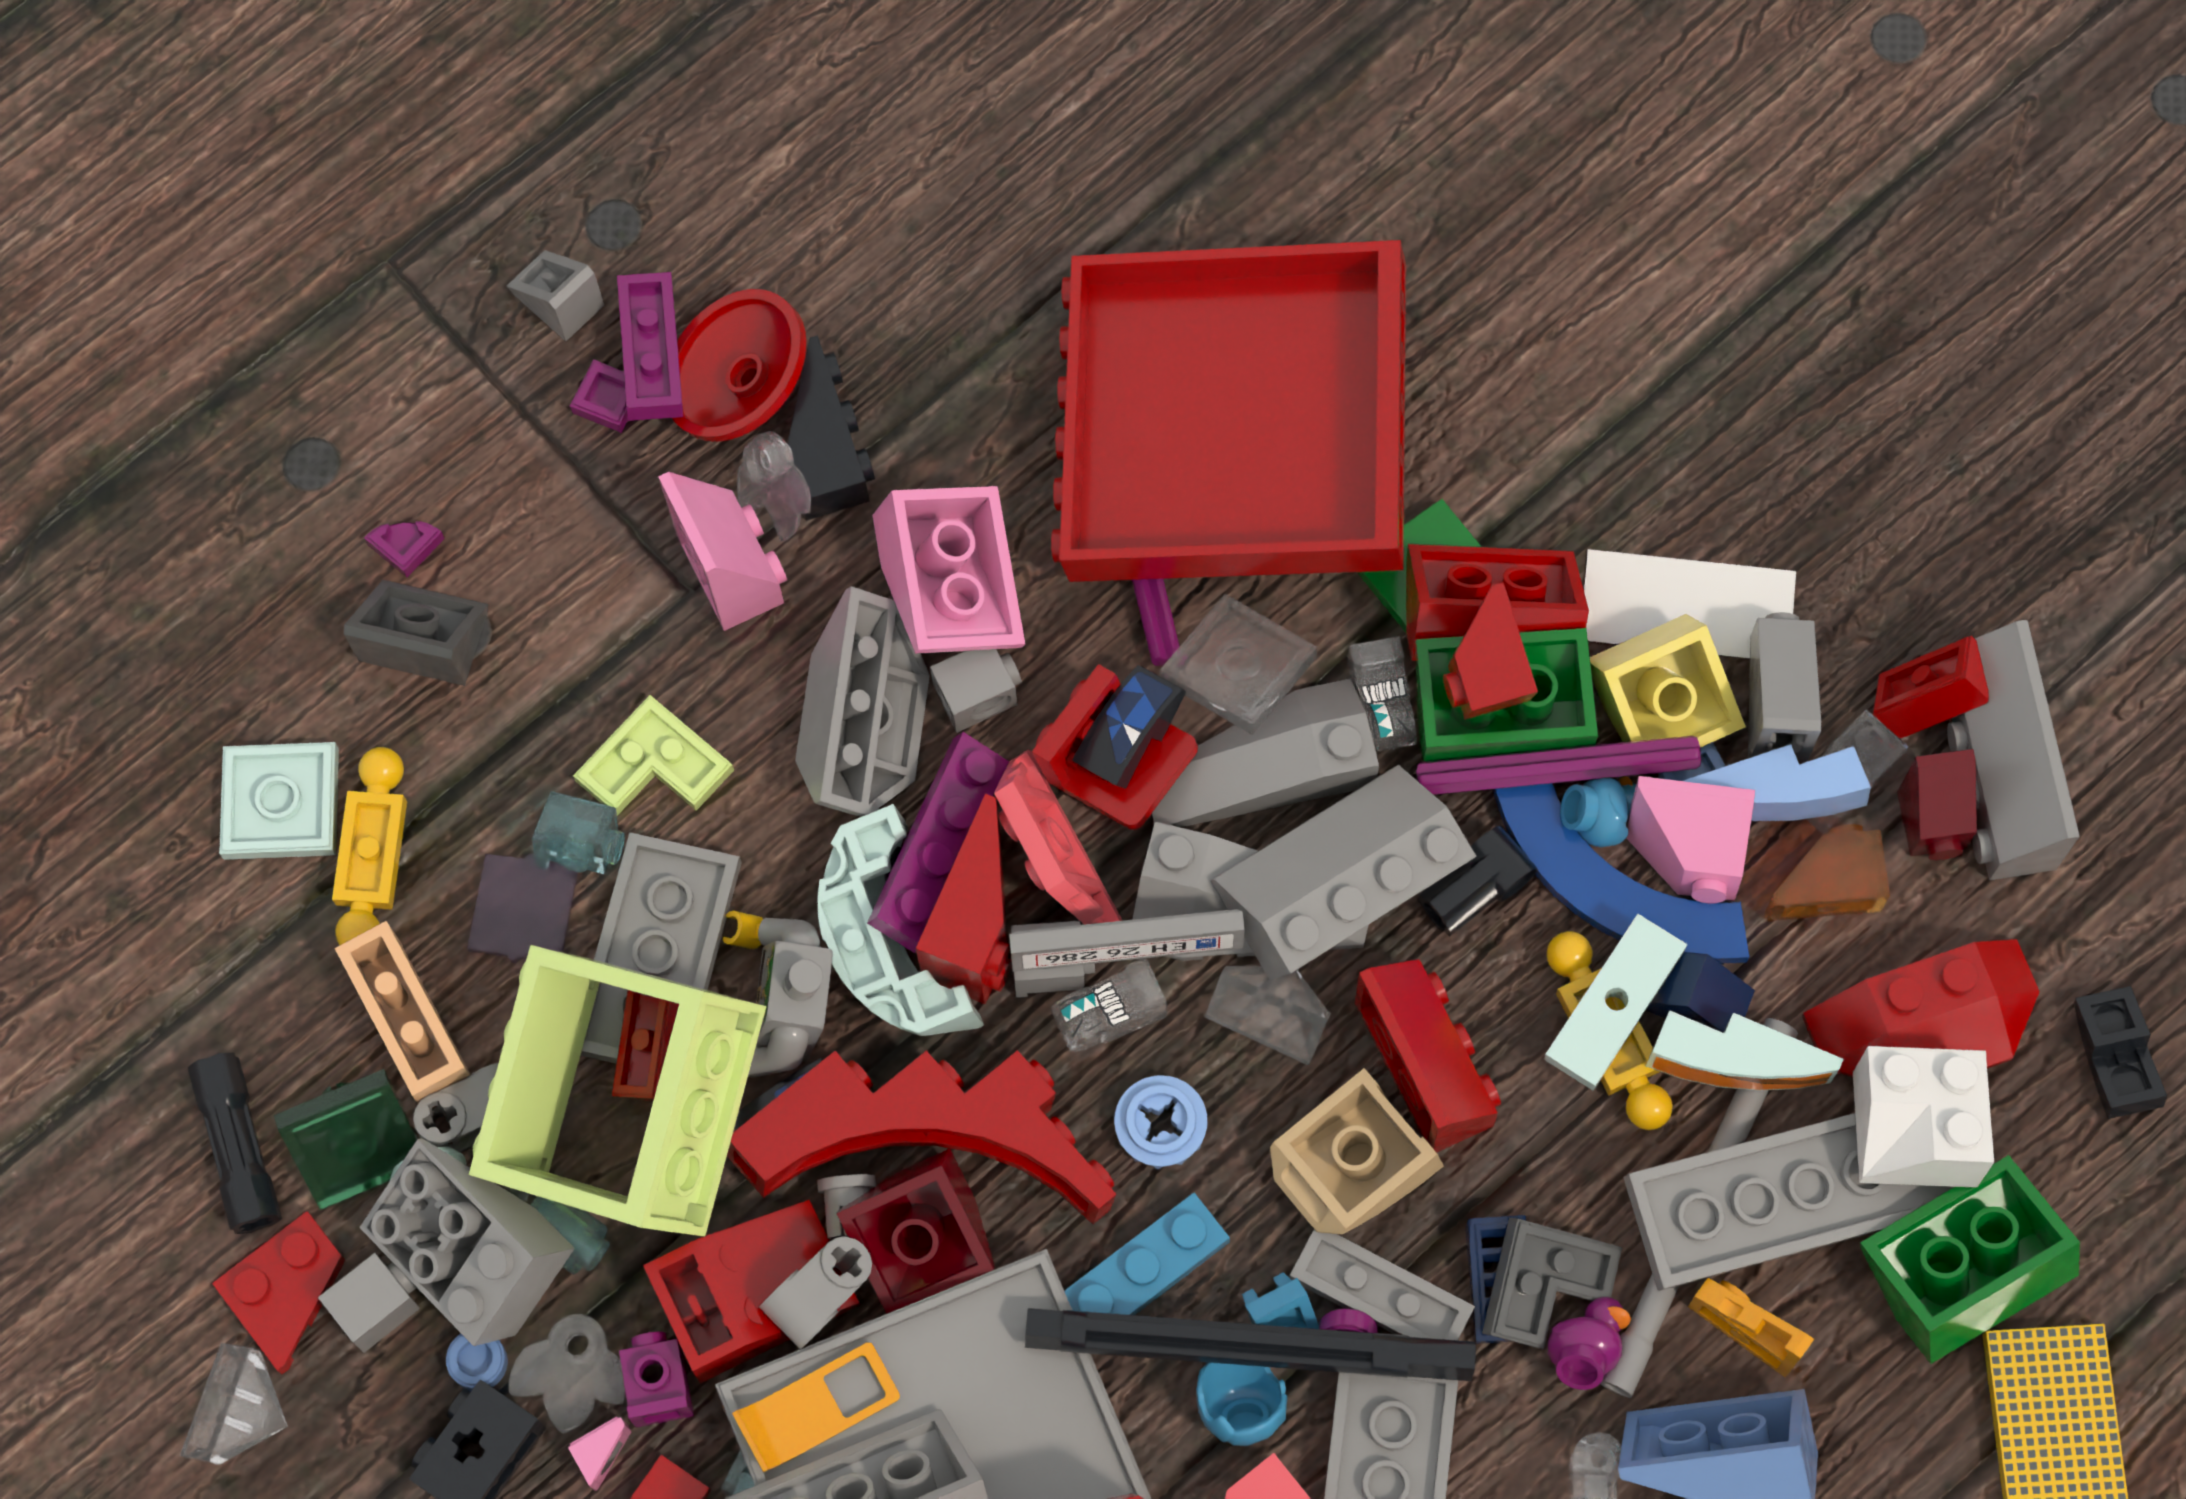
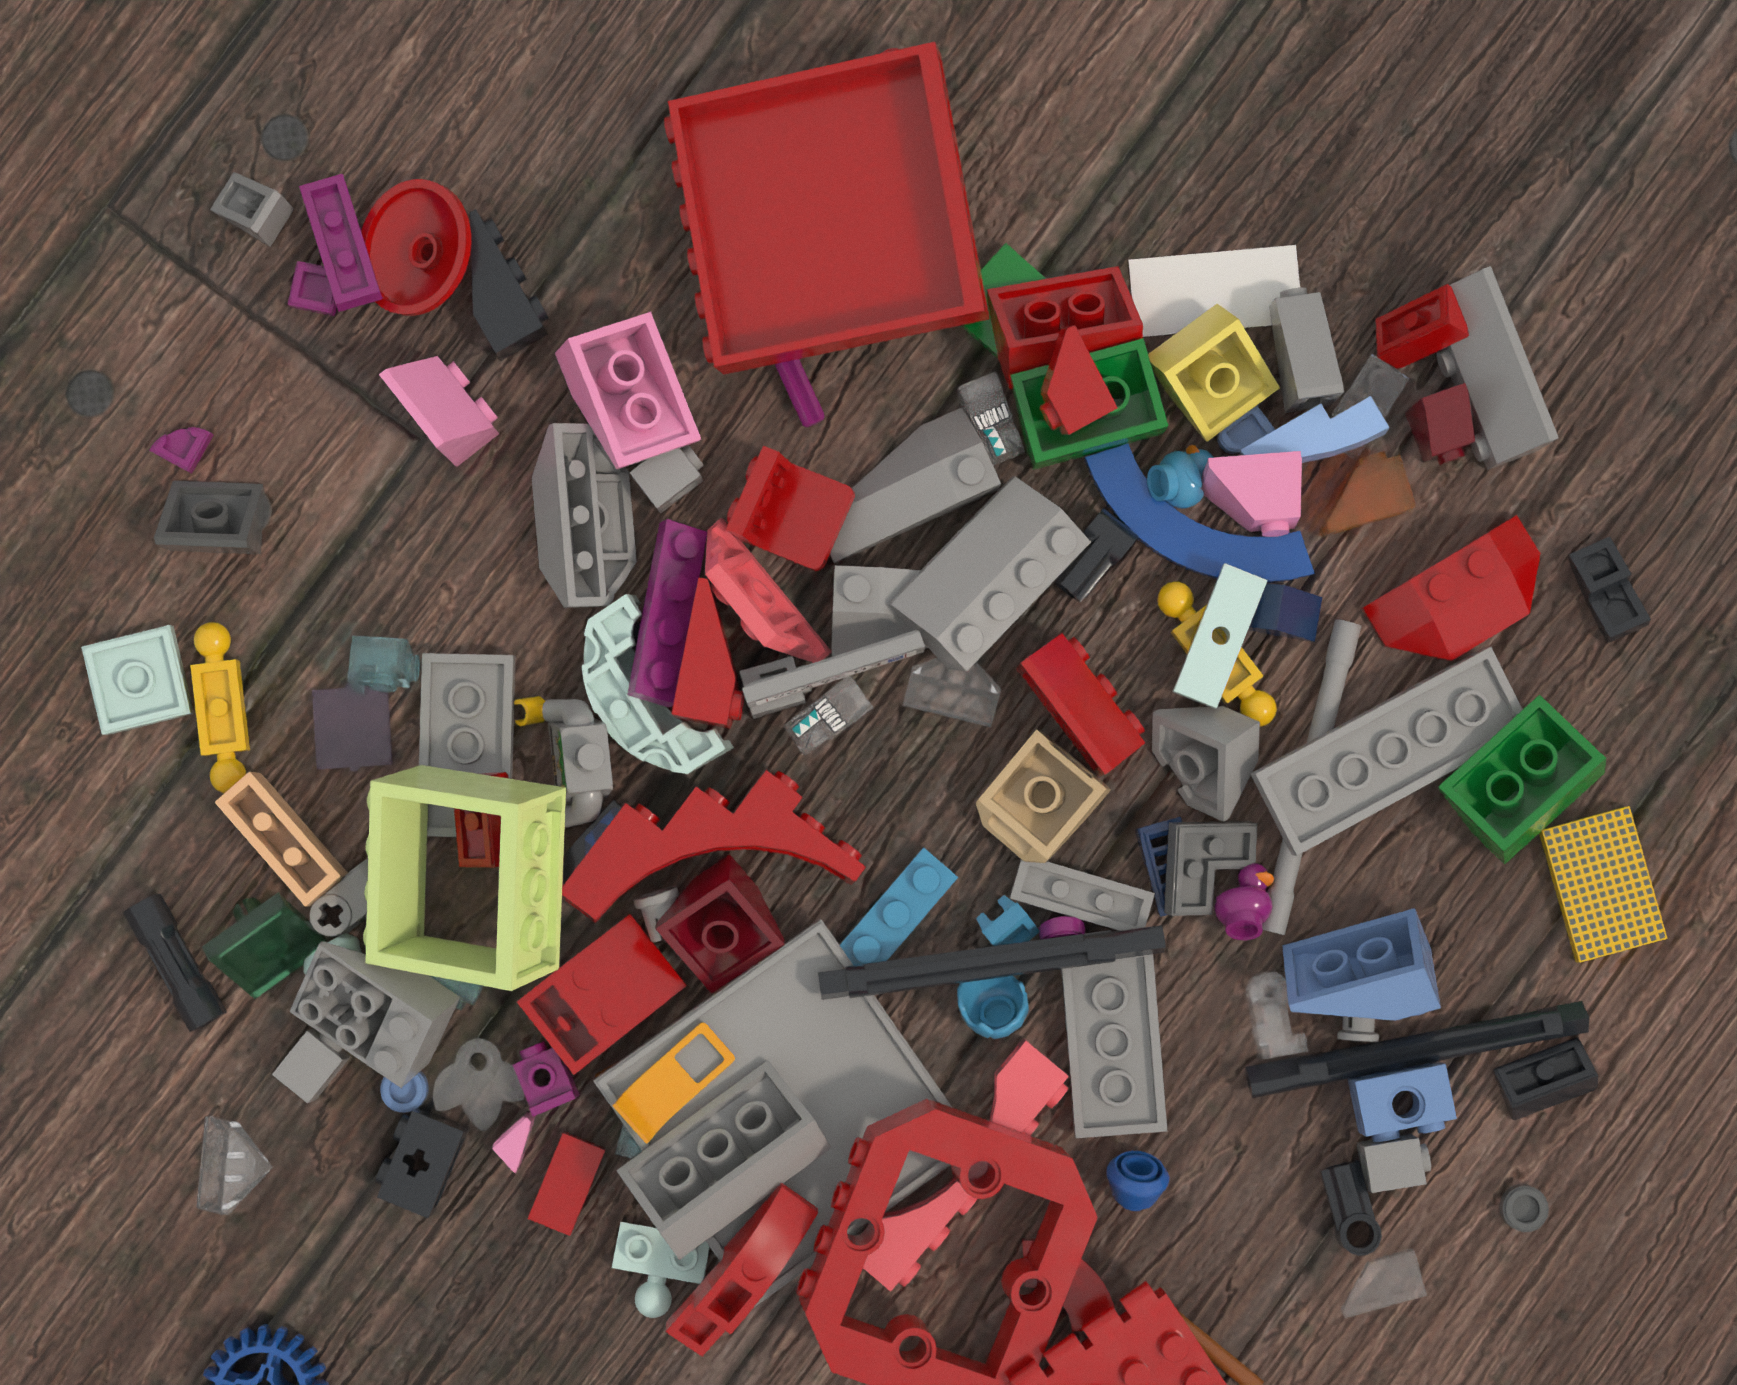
camera: 15 degrees left, 15 degrees up
red wing [212,1211,345,1375] -> none
yellowish green tile [573,695,734,817] -> none
clear plate [737,431,811,542] -> none
light grey piece [759,1237,872,1350] -> none
slope [1072,665,1187,789] -> none
light blue gear [1114,1075,1207,1169] -> none
clear tile [1160,594,1317,735] -> none
magenta axle [1416,735,1701,795] -> none
light aqua slope [1646,1011,1843,1091] -> none
light orange wing [1688,1278,1814,1378] -> none
white slope [1853,1046,1994,1187] -> none
none -> light grey slope [1152,706,1260,822]

